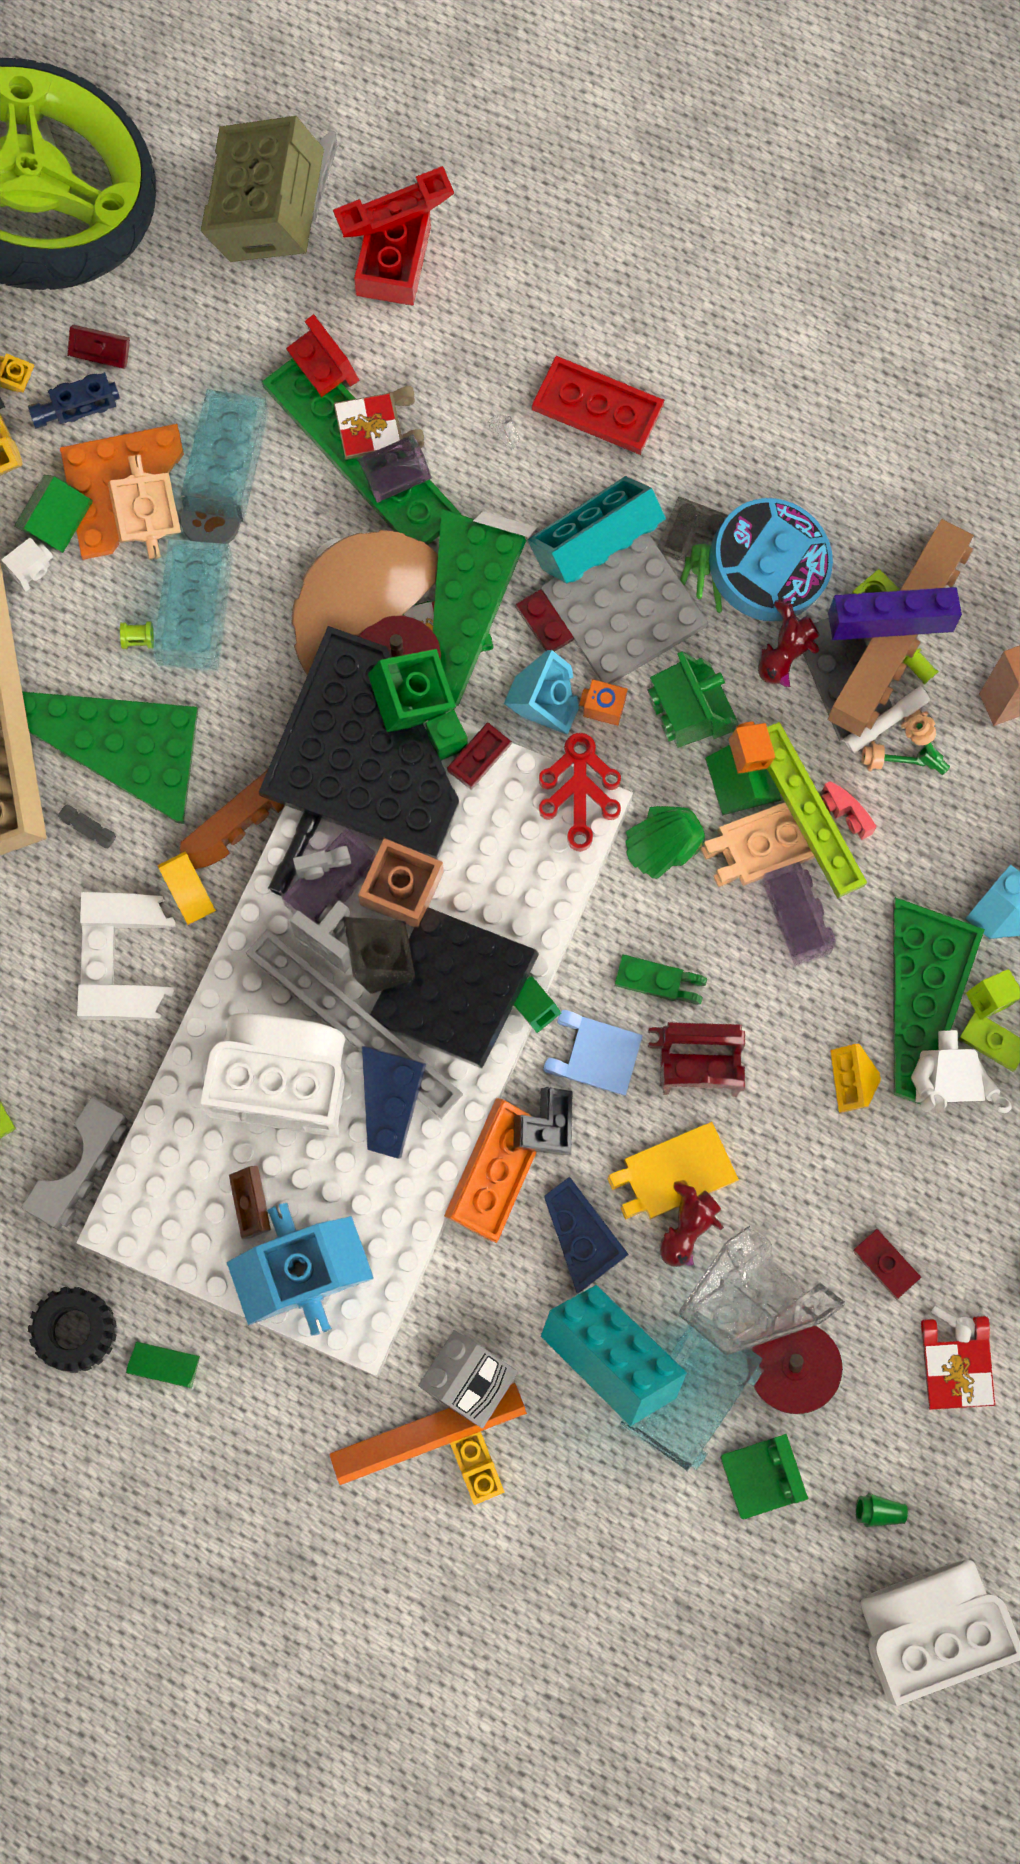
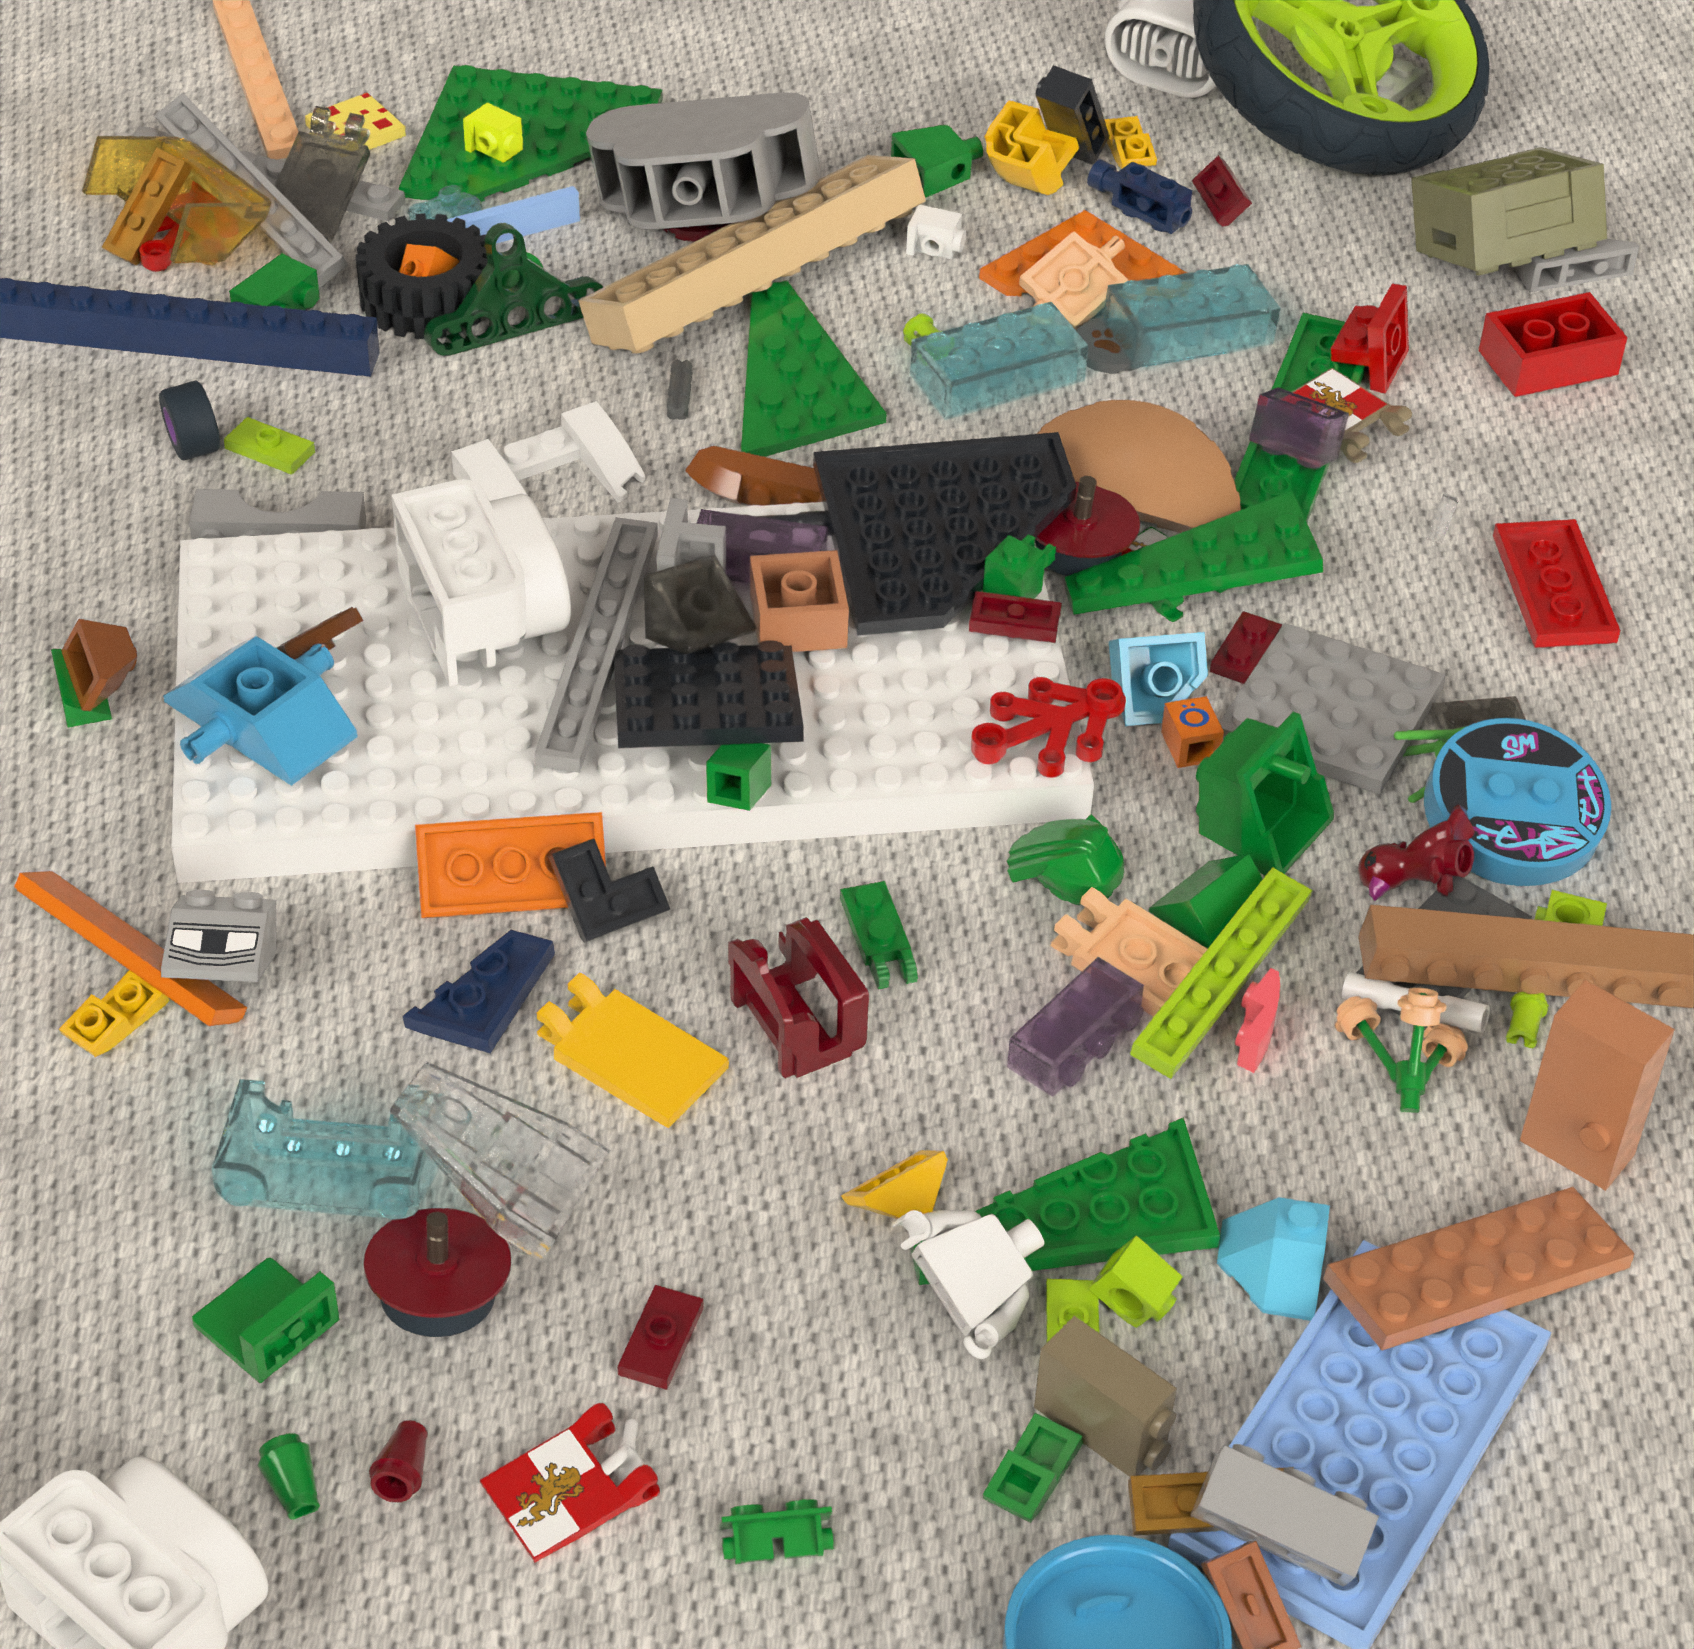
camera: 60 degrees right, 30 degrees down
green slope [14,474,93,553] -> none
black tyre [28,1287,117,1373] -> none
yellow slope [157,851,216,925] -> none
light grey plate [293,846,351,880] -> none
red slope [333,166,454,238] -> none
dark blue wing [362,1046,426,1159] -> none
green slope [368,649,456,732] -> none
white sticker [473,512,537,537] -> none
teal brick [527,476,666,584] -> none
teal brick [540,1285,687,1427] -> none
light blue flag [543,1010,643,1095] -> none
dark red animal [660,1180,724,1267] -> none
orange brick [728,722,776,774] -> none
dark purple brick [828,587,962,640] -> none
none -> dark orange slope [61,619,137,711]
none -> dark red cone [369,1420,428,1503]

